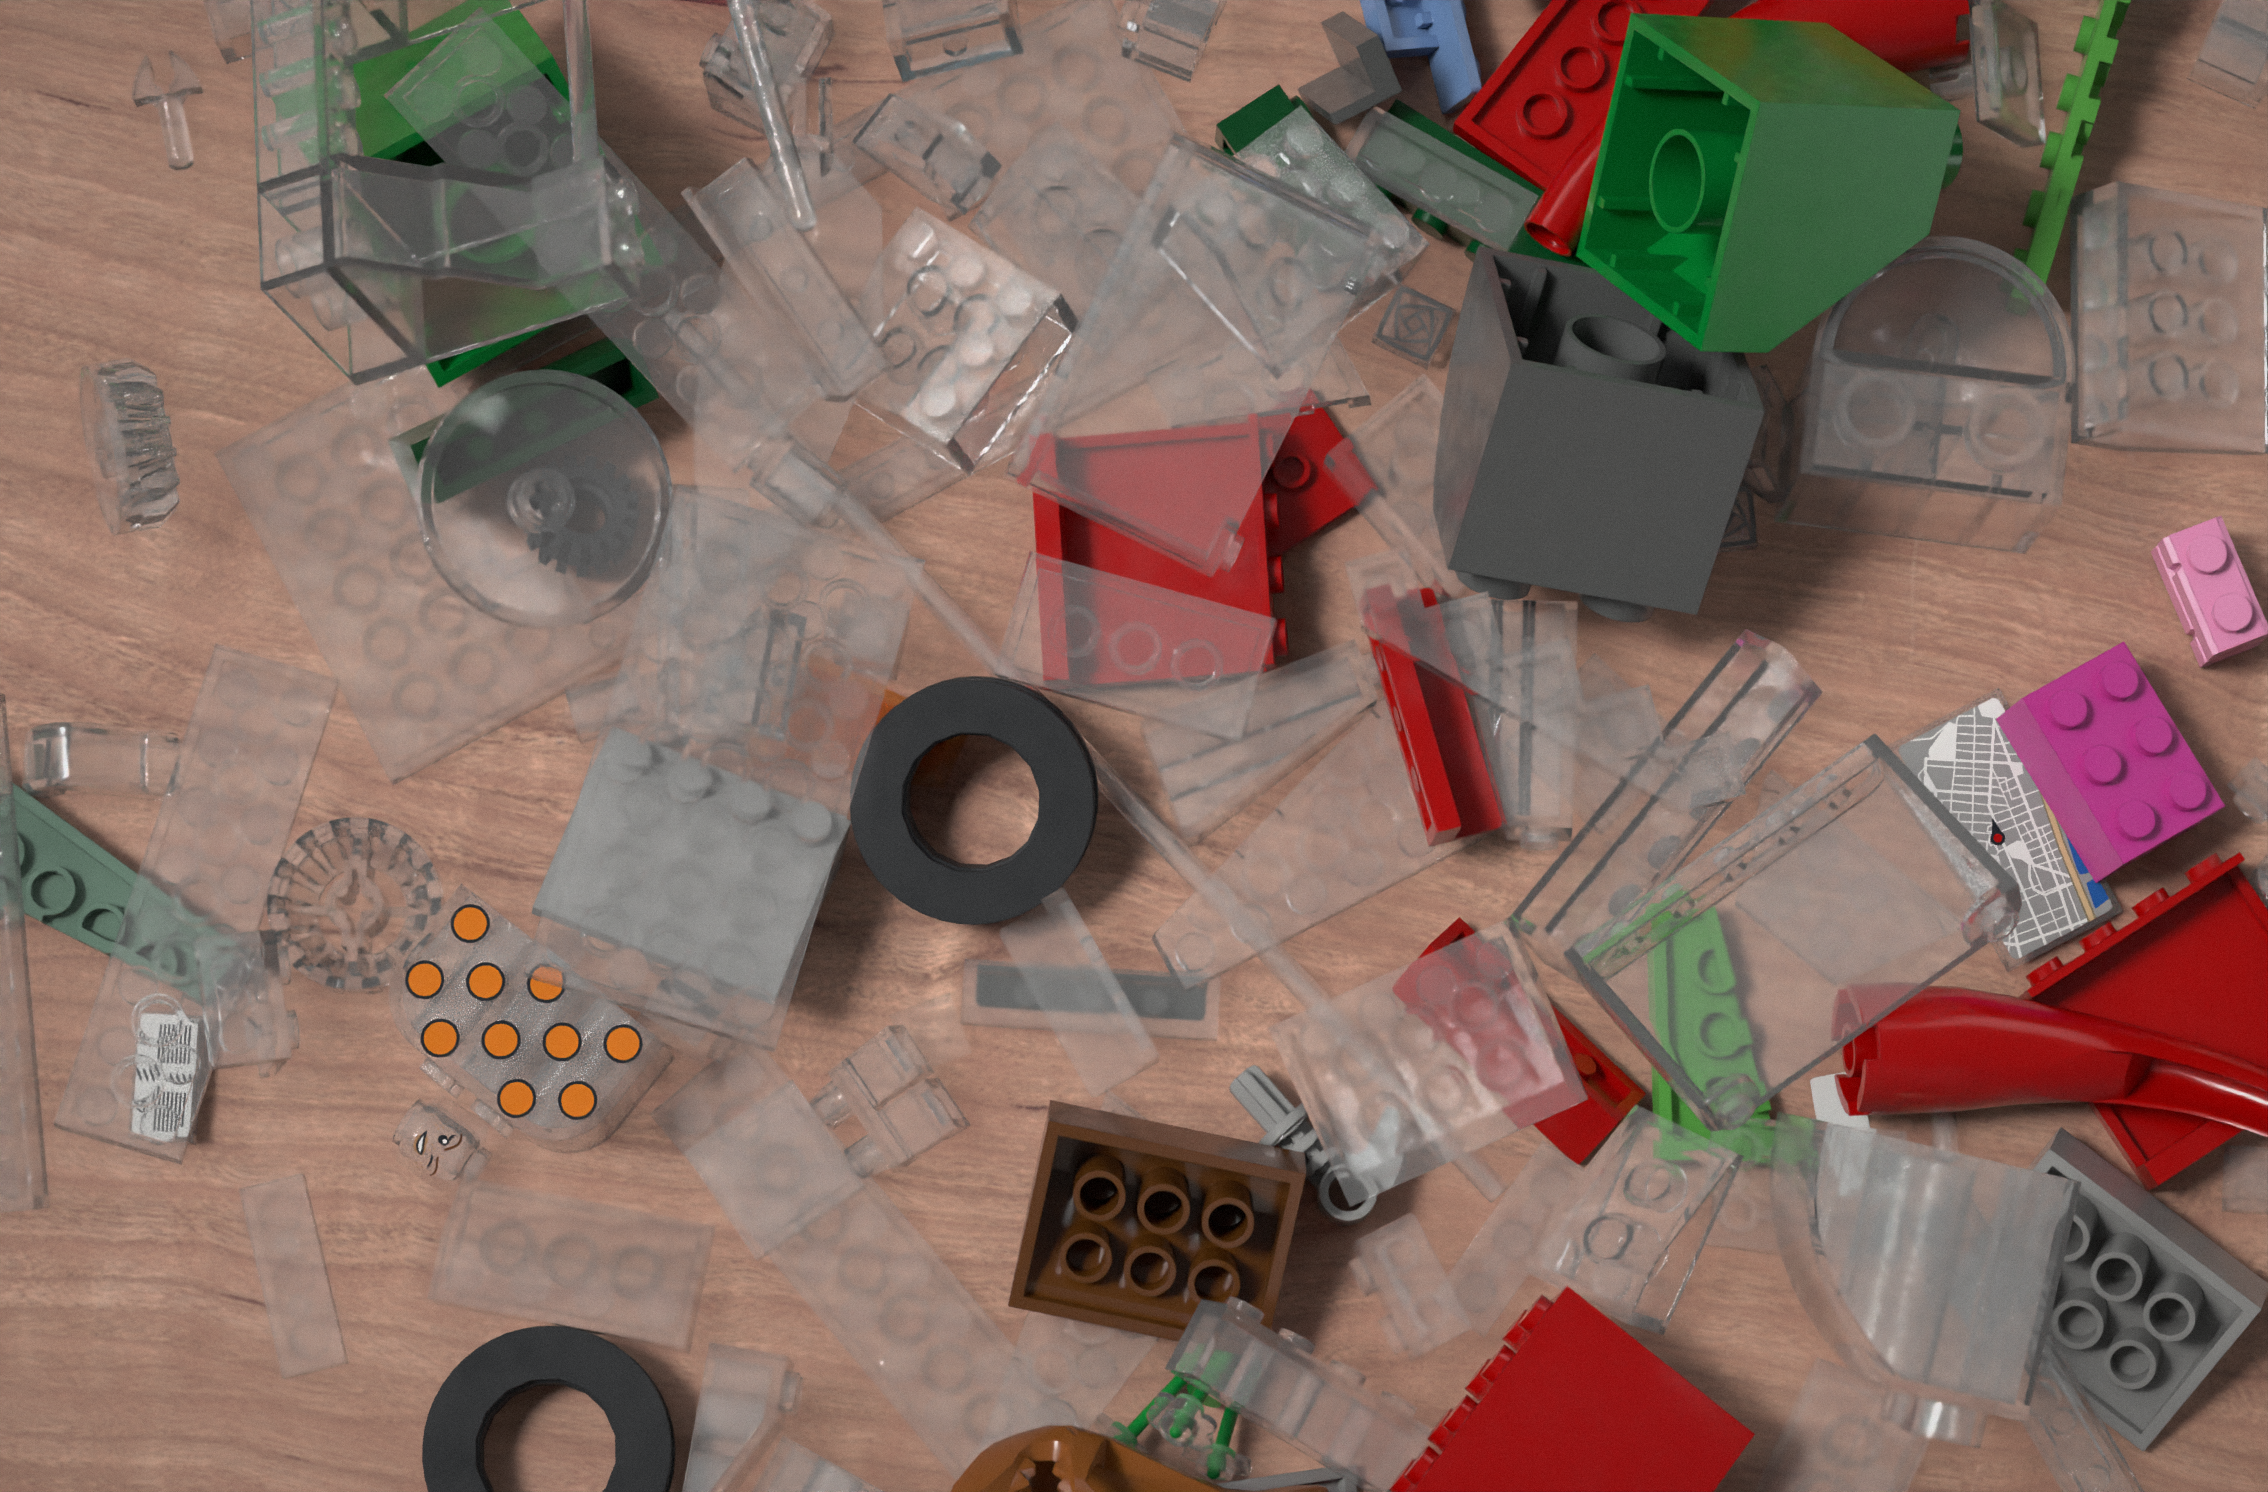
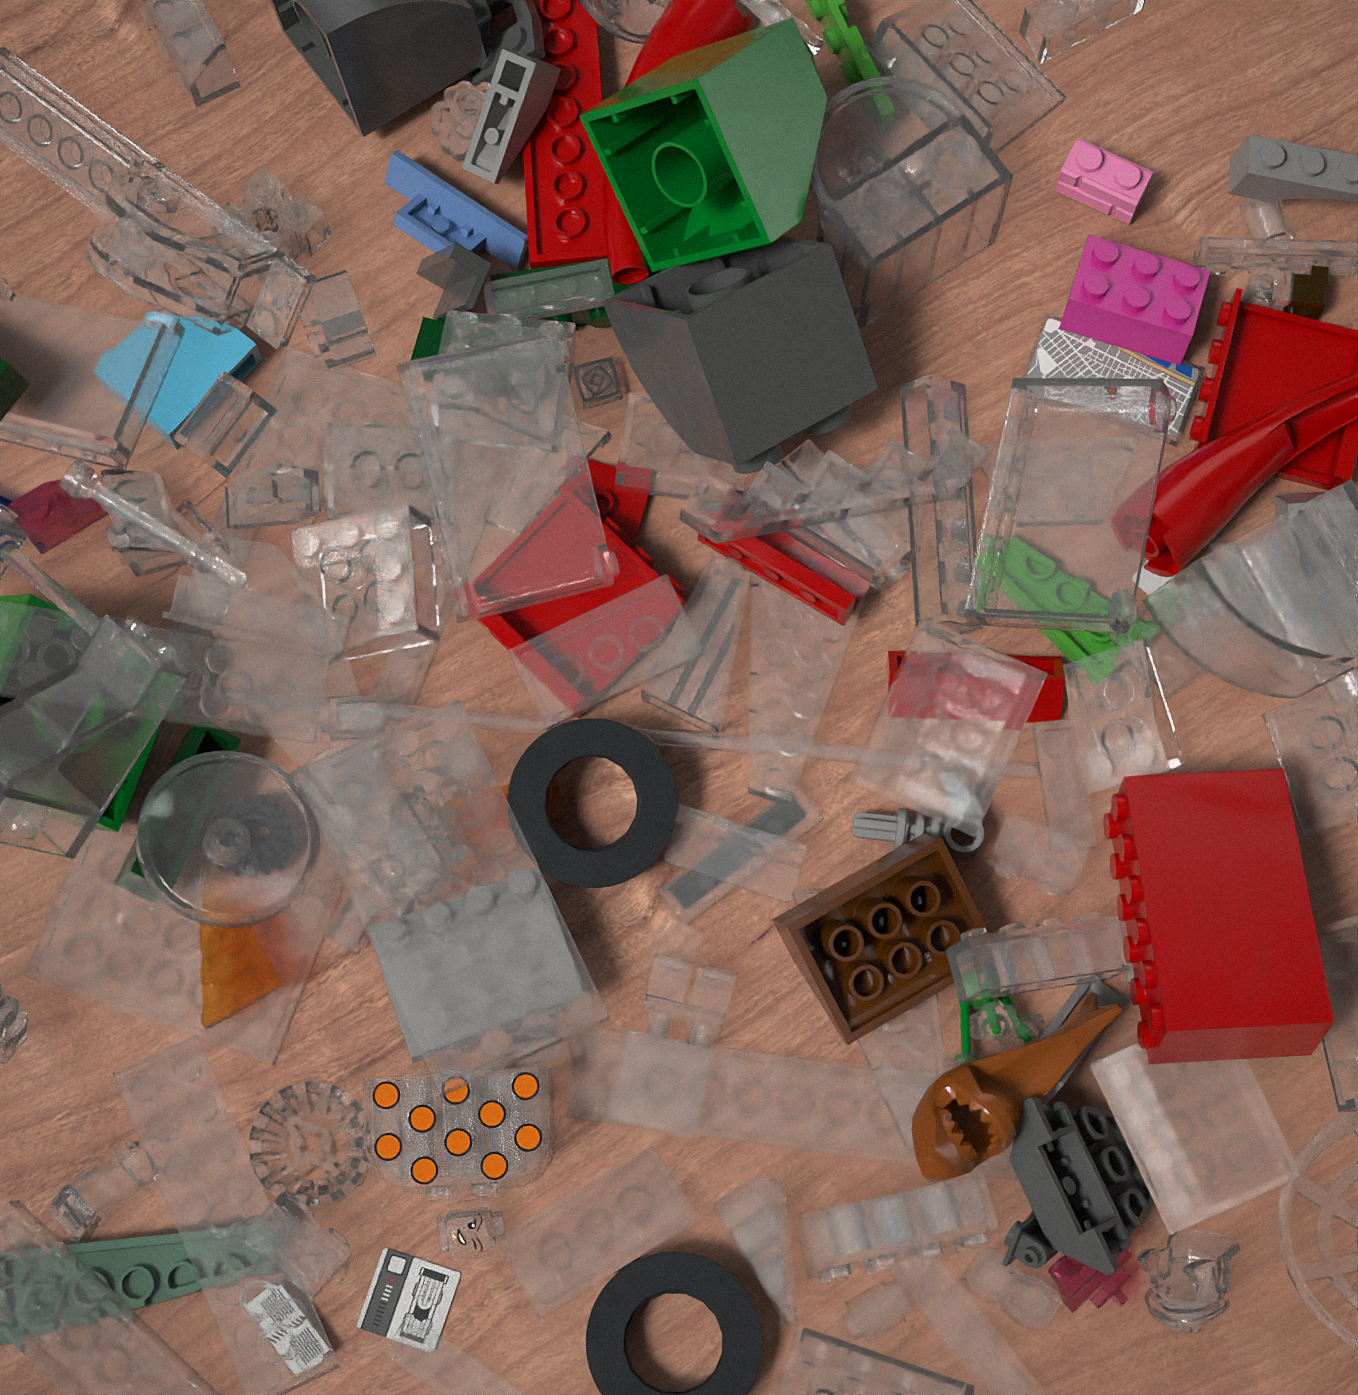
camera: 40 degrees left, 5 degrees down
none -> clear orange wing [199,849,284,1030]
none -> clear sticker [357,1248,460,1353]

